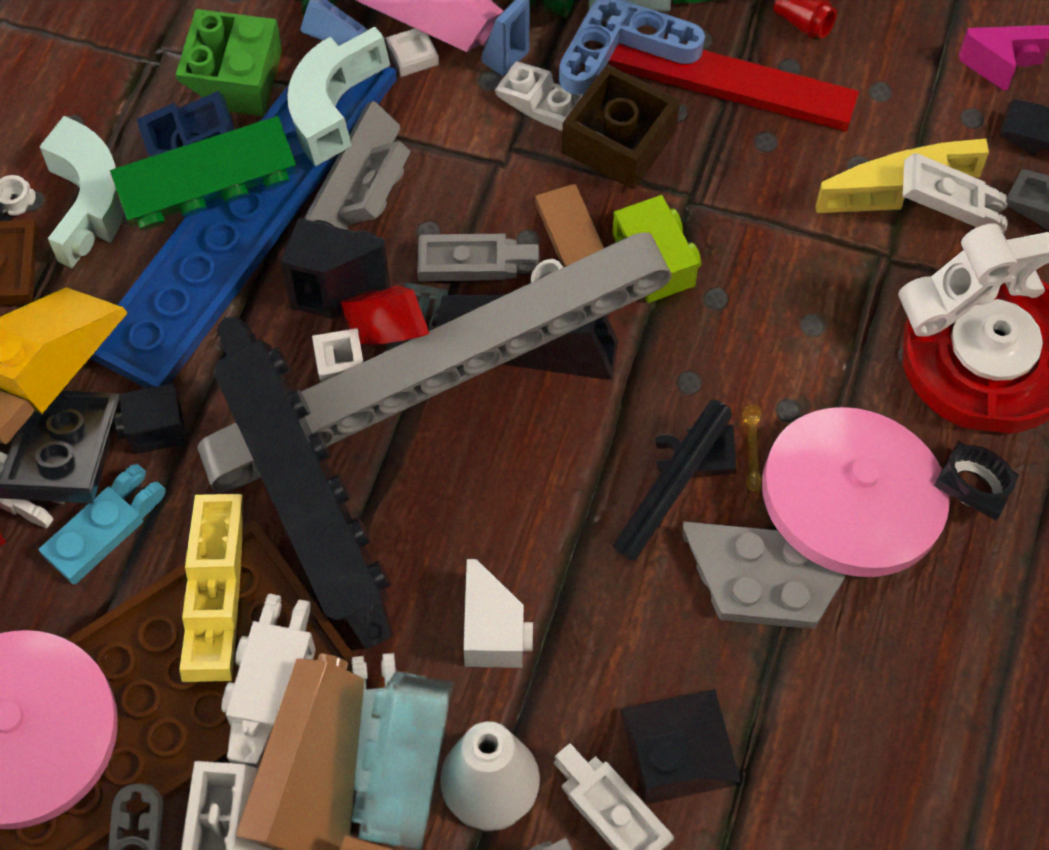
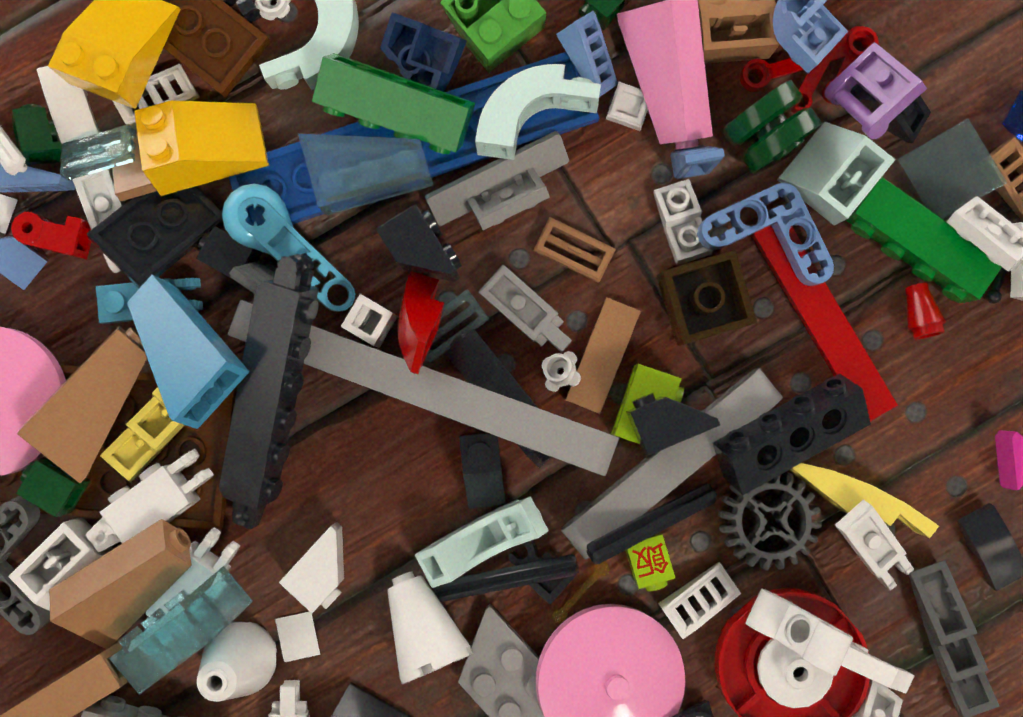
camera: 45 degrees right, 25 degrees up
none -> dark green brick [16,458,91,517]
none -> medium nougat slope [17,326,147,483]
none -> dark azure slope [127,275,250,429]
none -> medium azure beam [222,184,355,312]
none -> dark grey slope [229,261,276,294]
none -> white sticker [275,611,320,662]
none -> clear light blue wedge [298,134,434,215]
none -> white cone [387,571,473,684]
none -> light aqua arch [415,496,549,588]
none -> black slope [459,432,505,508]
none -> medium nougat tile [533,217,616,283]
none -> light grey beam [561,367,783,560]
none -> black axle [586,483,717,564]
none -> lime brick [625,532,675,591]
none -> black slope [626,393,720,456]
none -> white slope [658,562,741,639]
none -> black brick [712,374,871,495]
none -> dark grey gear [718,472,822,571]

